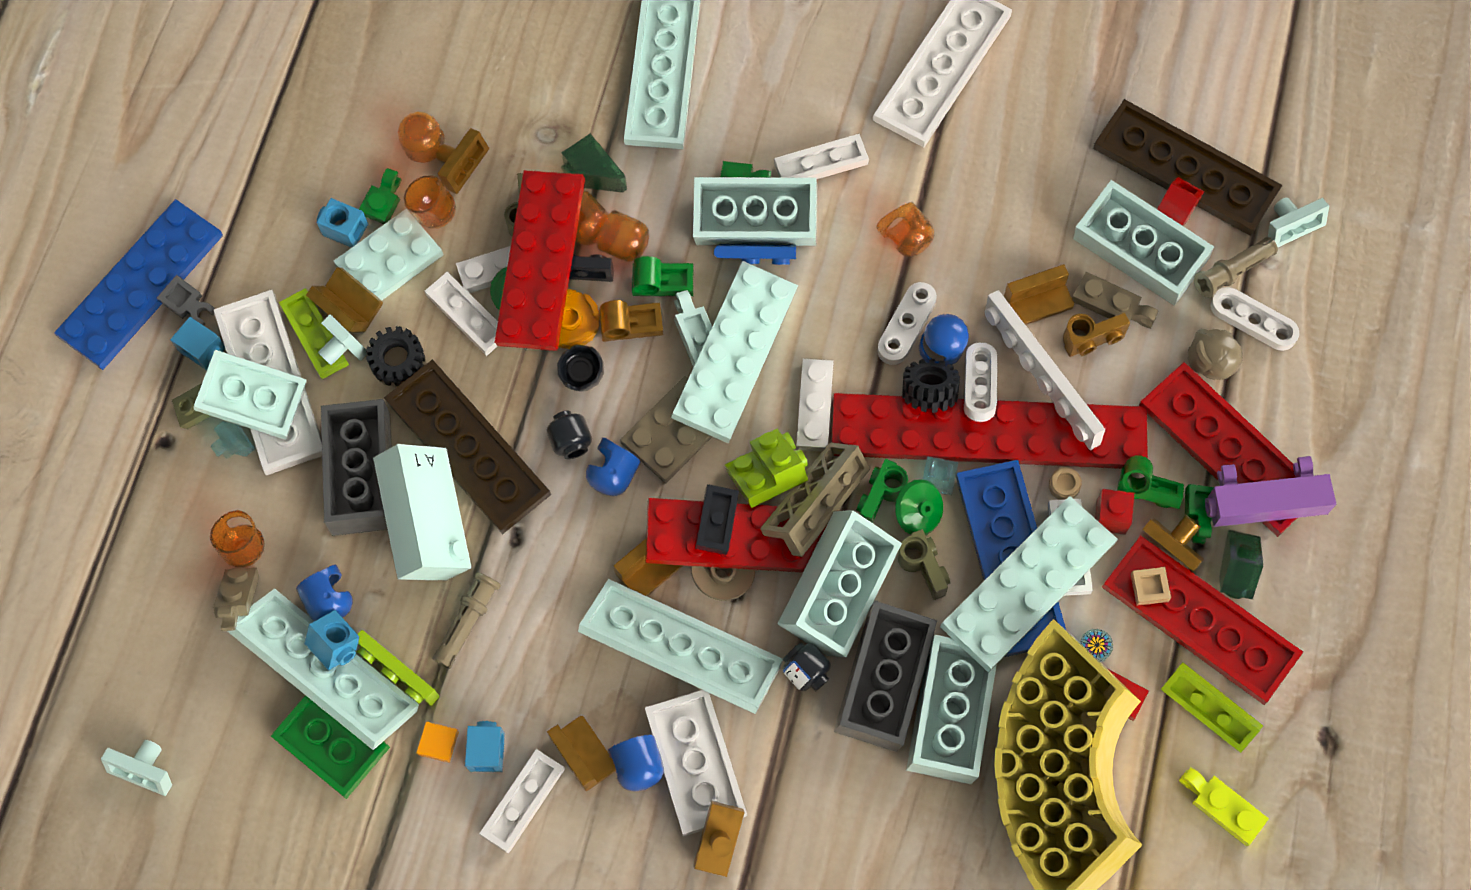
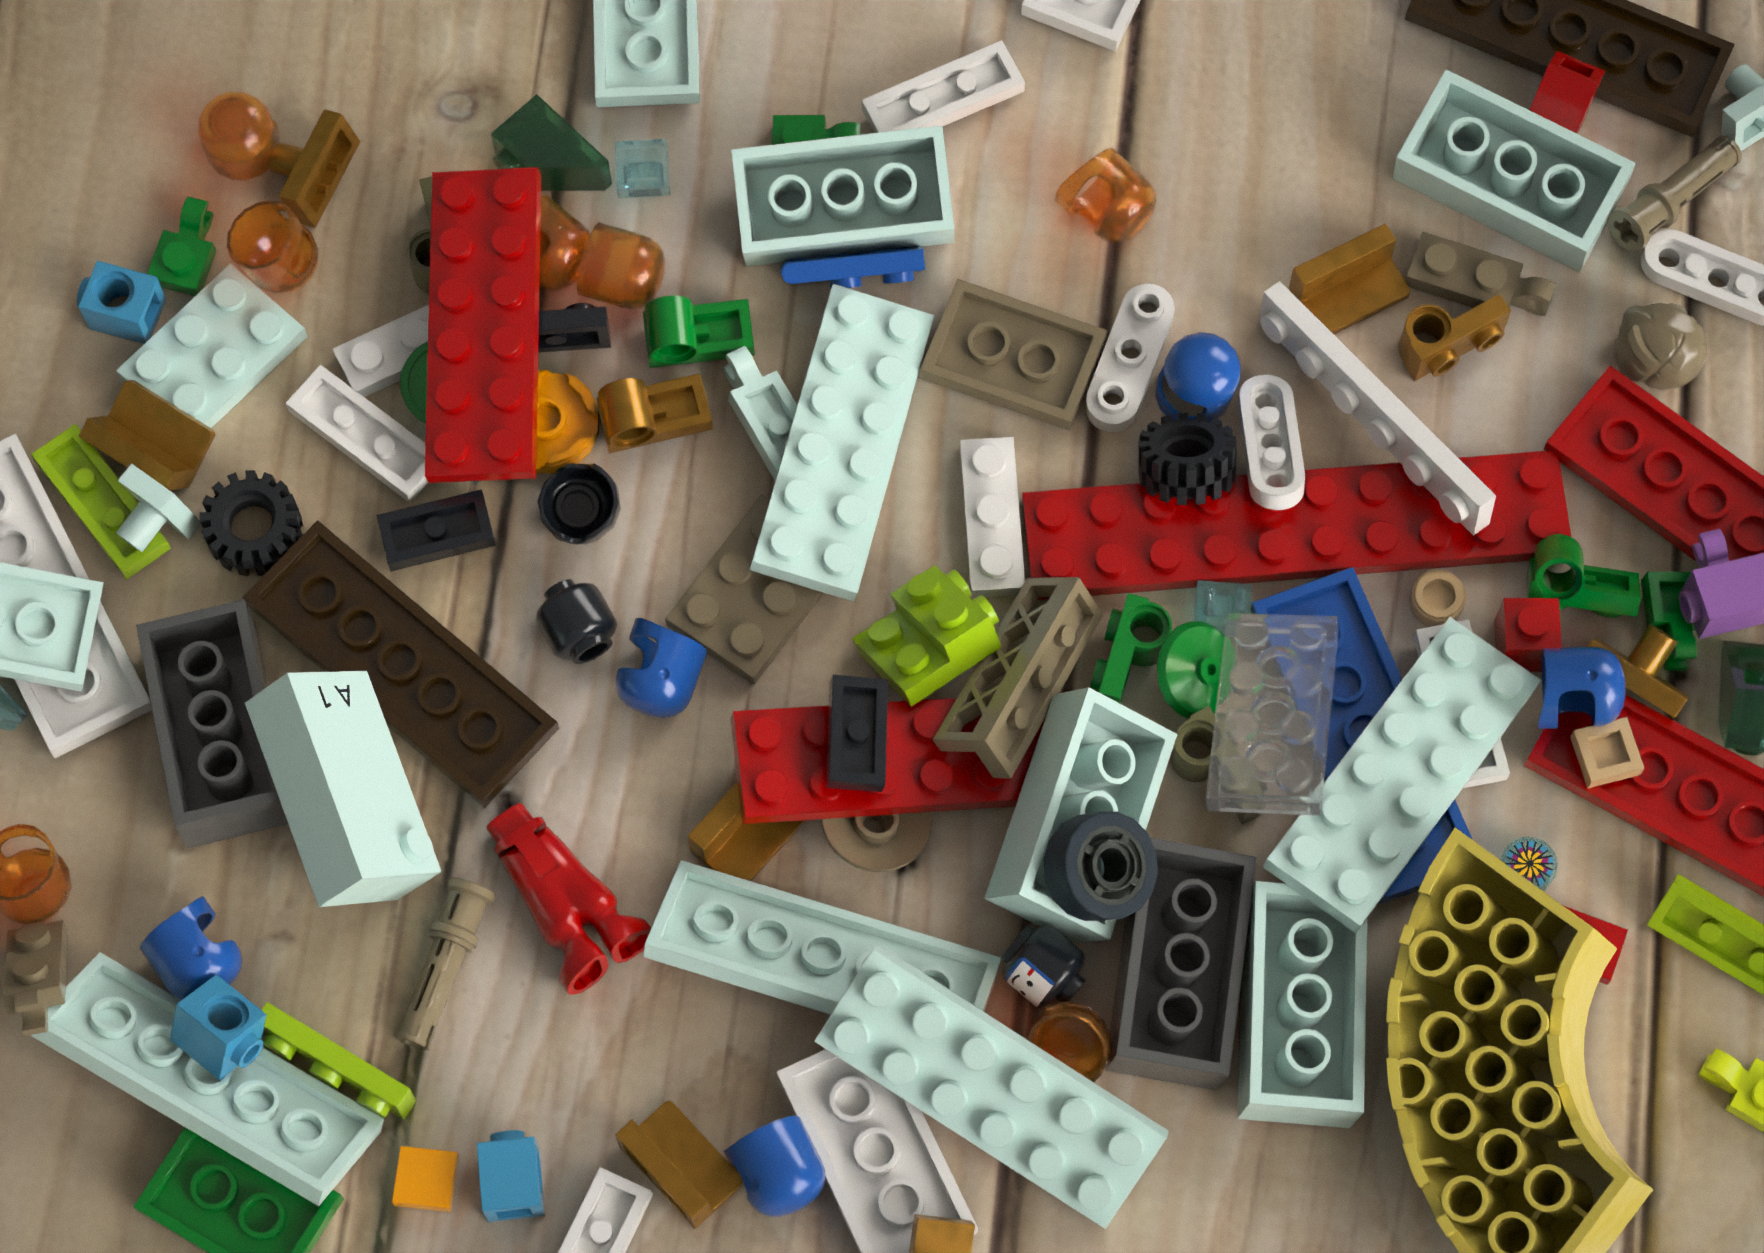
camera: 10 degrees left, 0 degrees up
none -> black plate [376,489,496,571]
none -> red piece [486,803,652,995]
none -> clear light blue tile [615,139,671,198]
none -> light aqua plate [814,944,1169,1229]
none -> dark tan plate [920,279,1107,430]
none -> clear orange helmet [1027,1002,1111,1082]
none -> wheel [1043,812,1158,921]
none -> clear plate [1206,613,1339,816]
none -> blue helmet [1538,647,1626,729]

